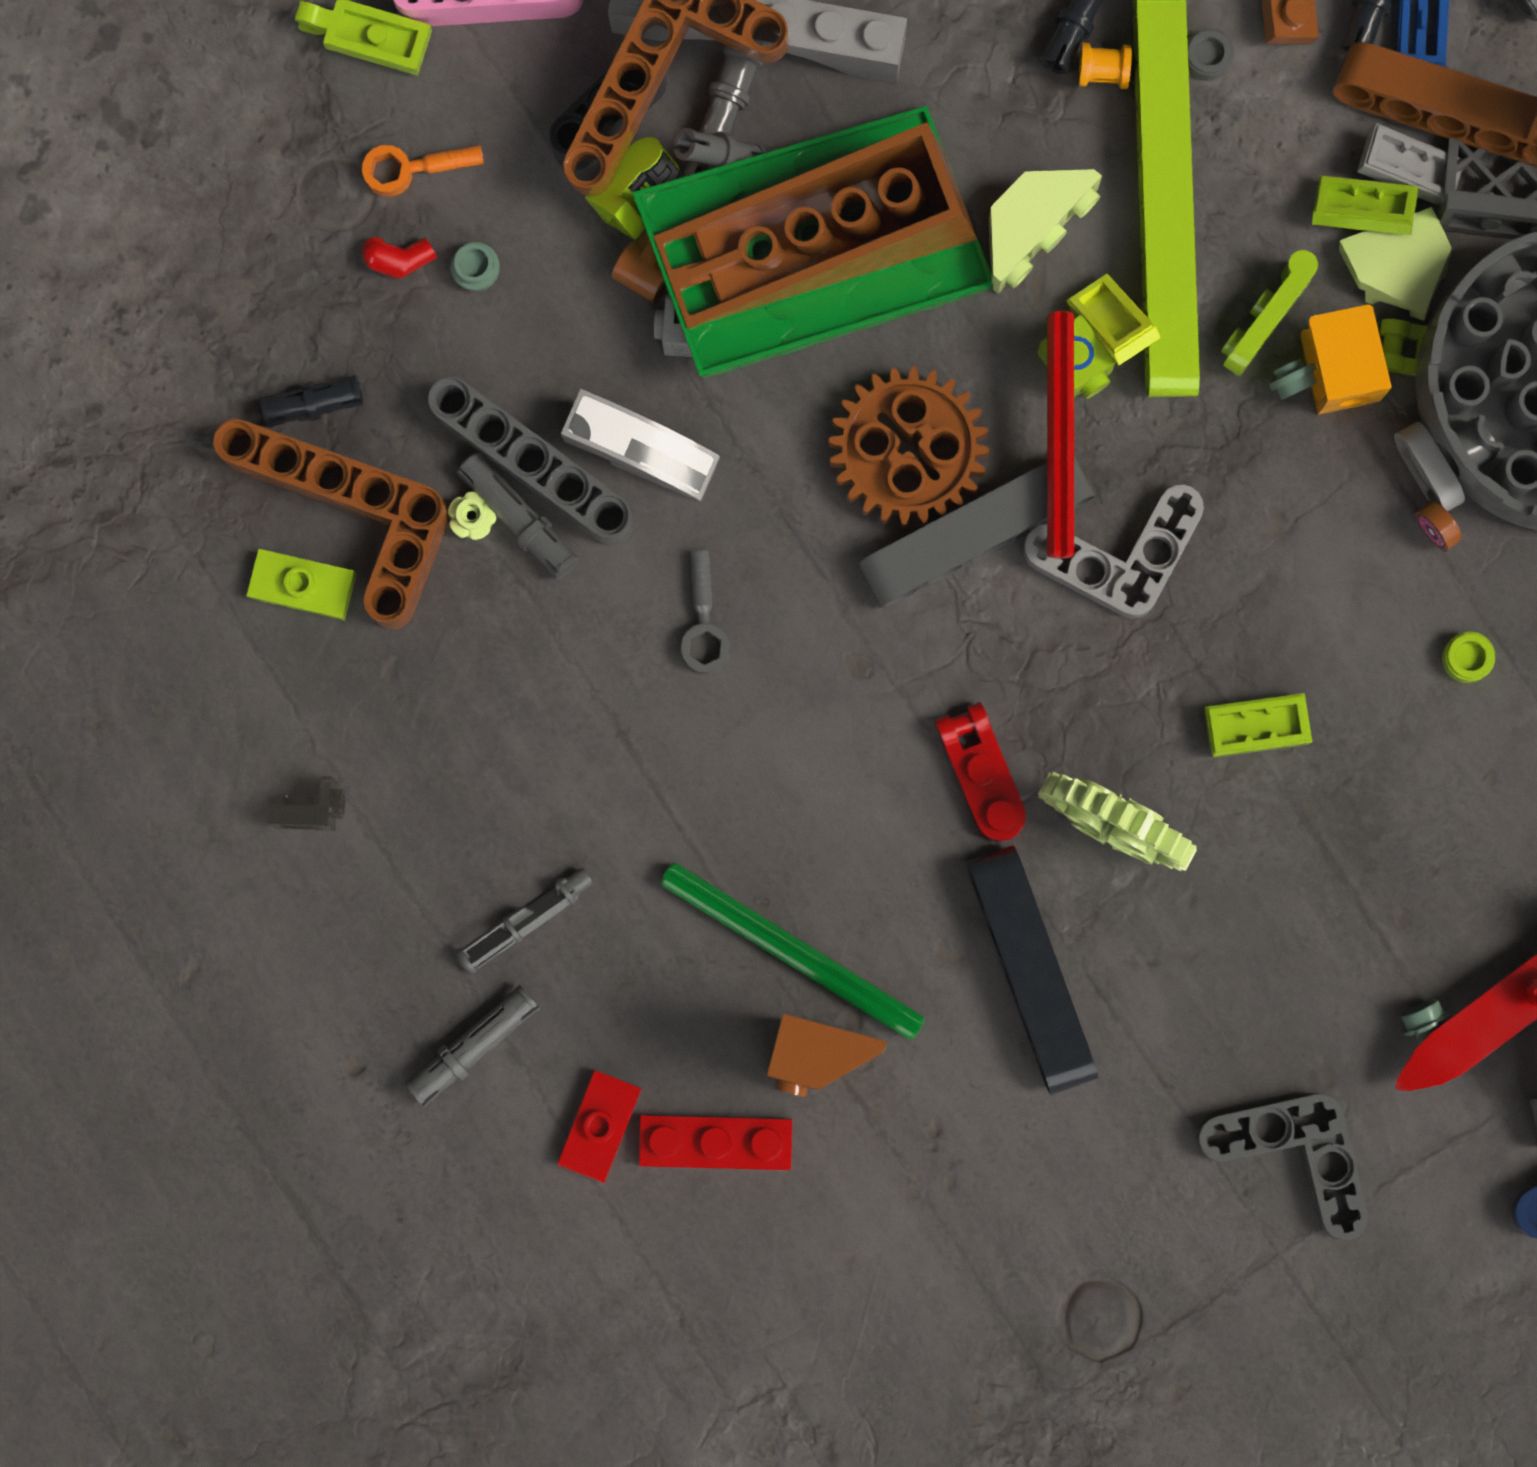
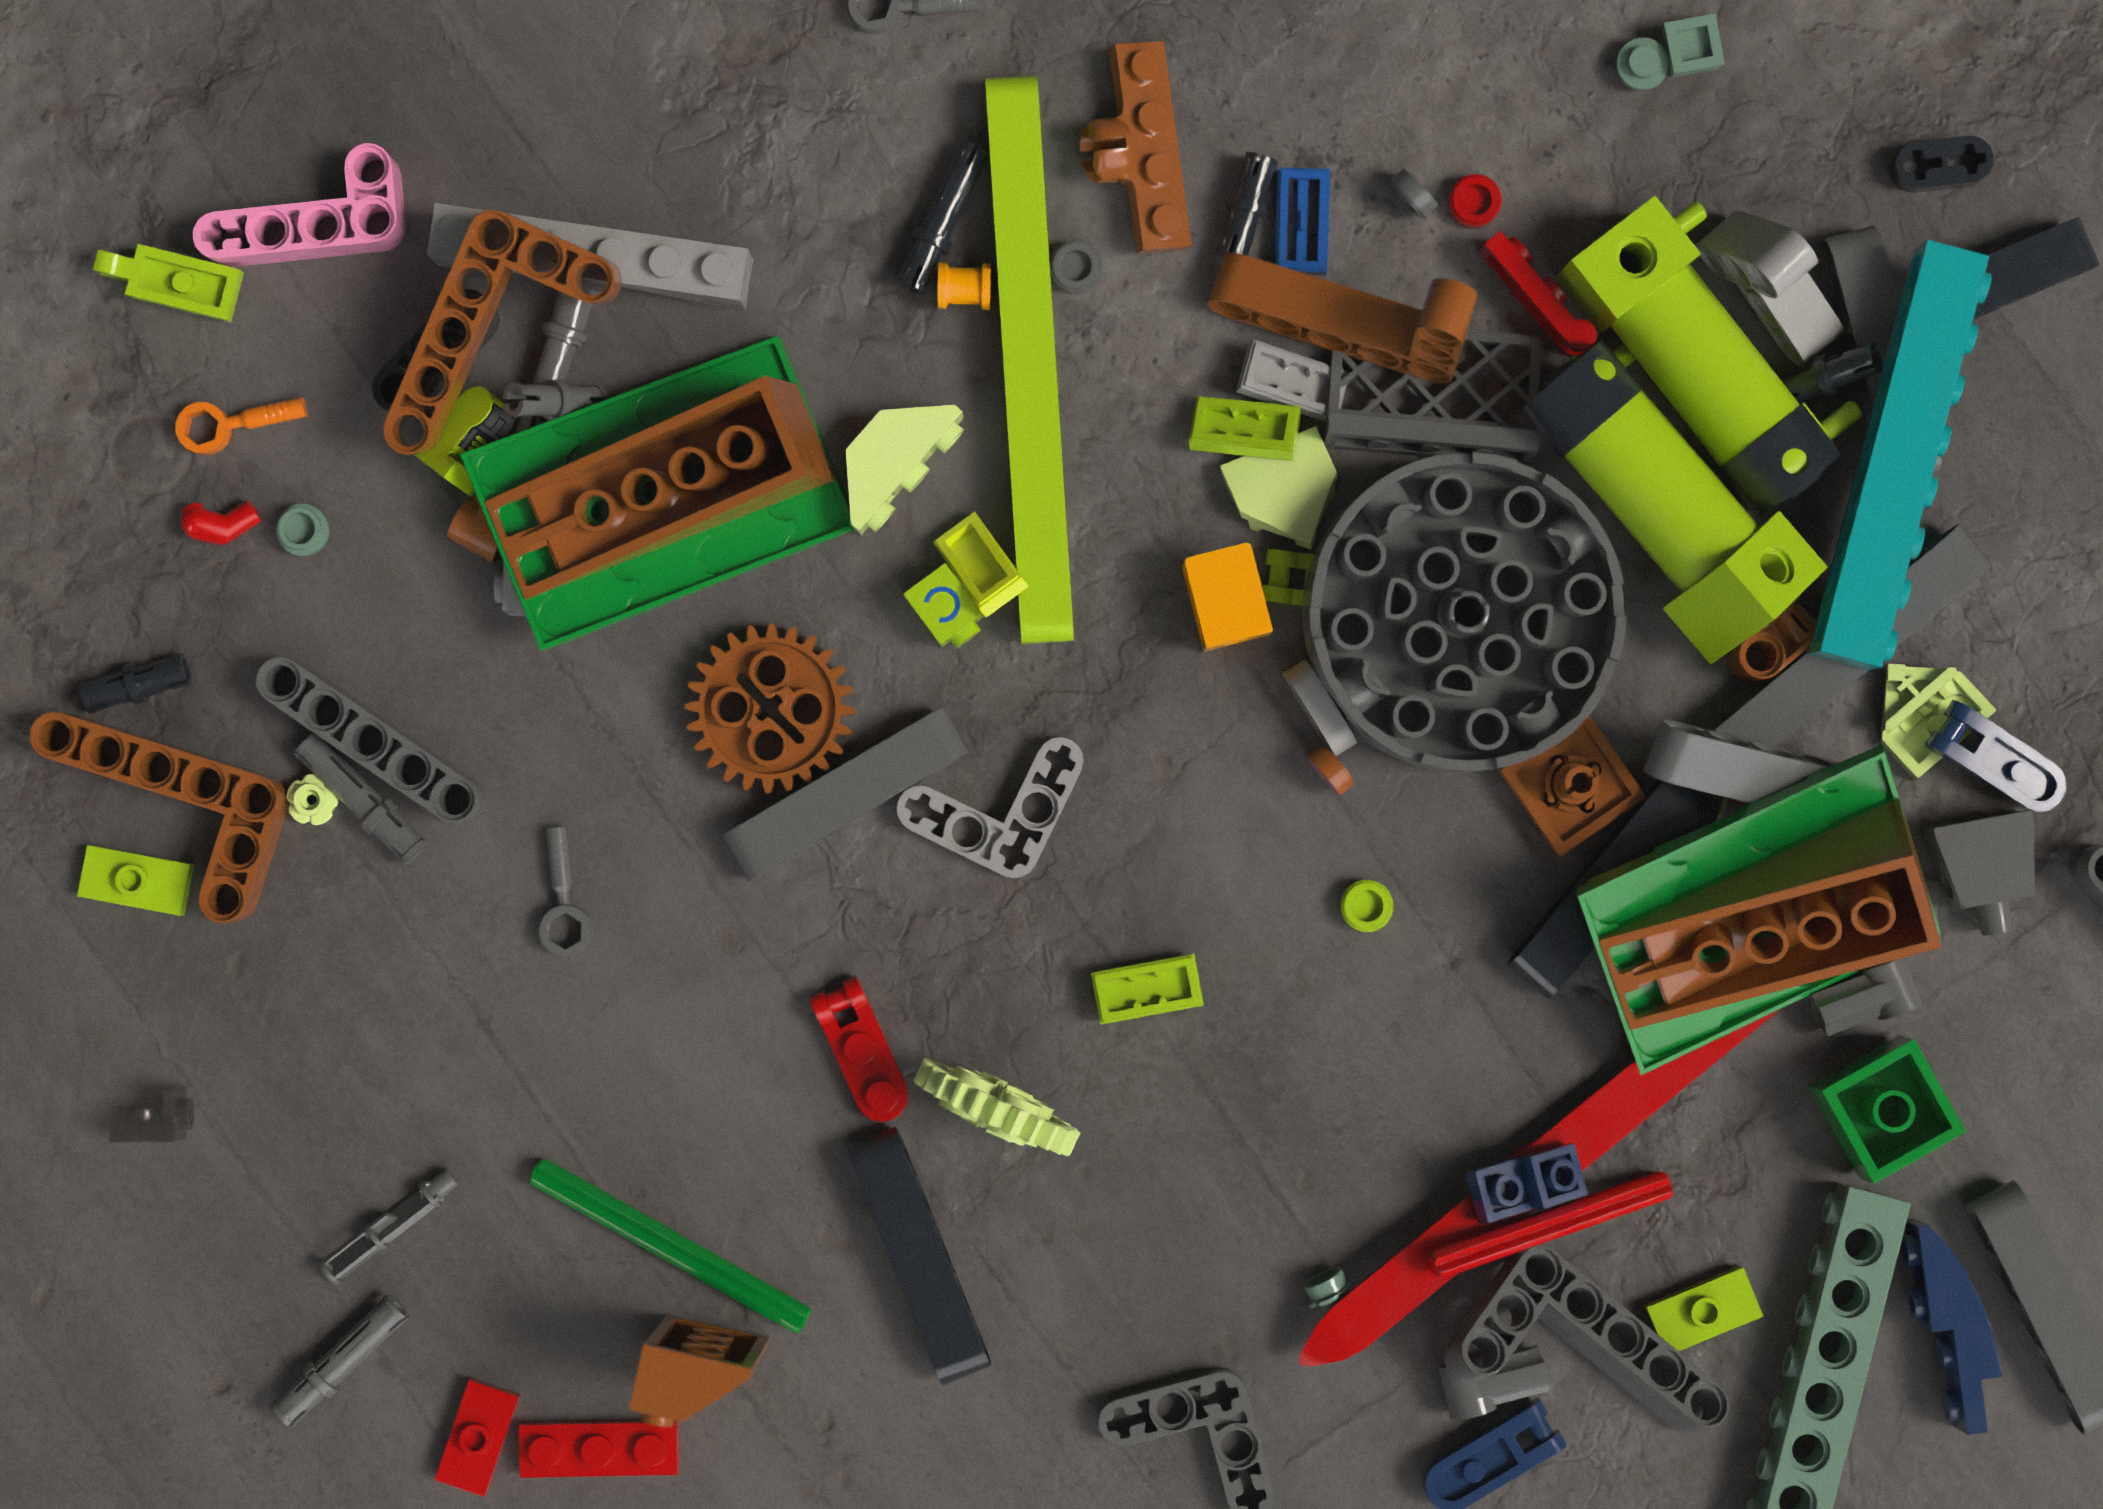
camera: 15 degrees left, 5 degrees up
slope [561,389,720,502] -> none
red axle [1047,311,1074,559] -> none
lime plate [1221,250,1318,377] -> none
sand green plate [1269,358,1318,400] -> none

